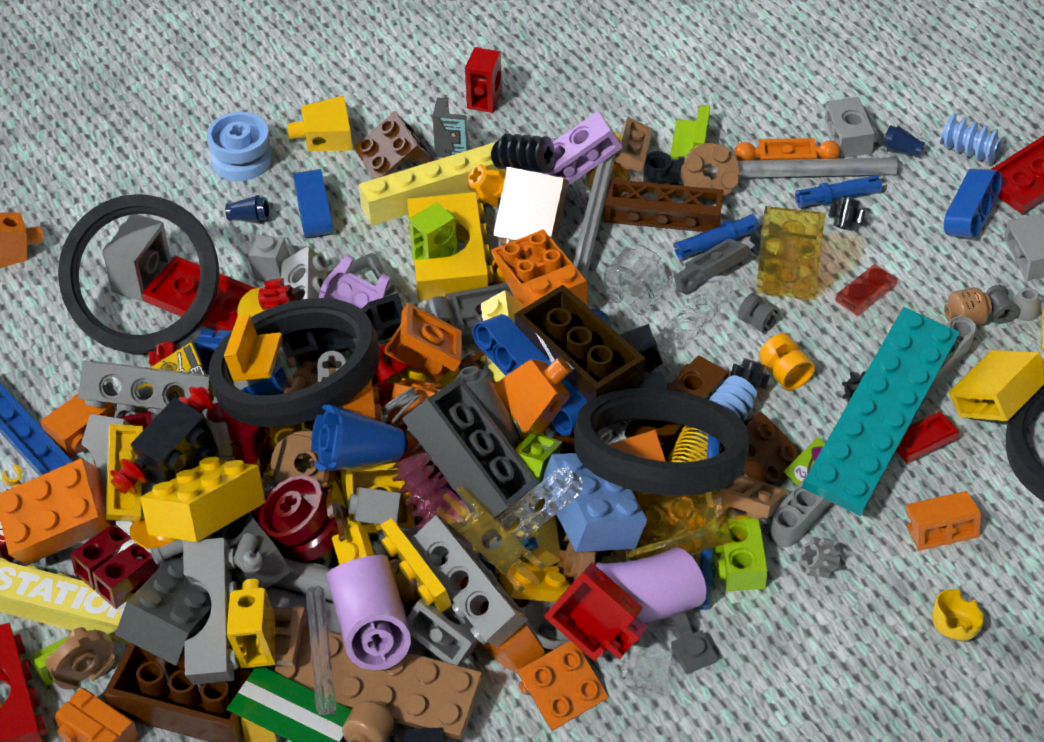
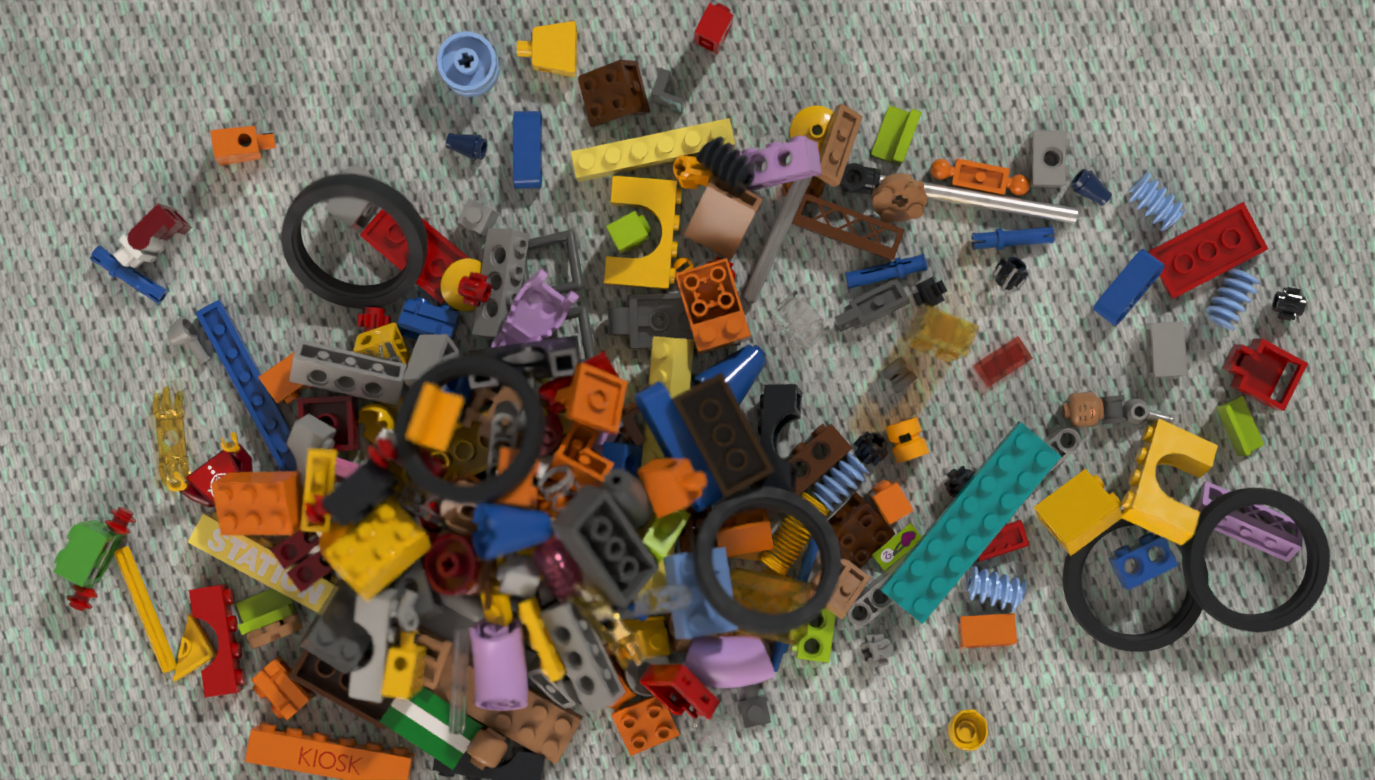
camera: 10 degrees right, 40 degrees up
none -> orange brick [868,479,914,525]
none -> light blue piece [966,566,1026,612]

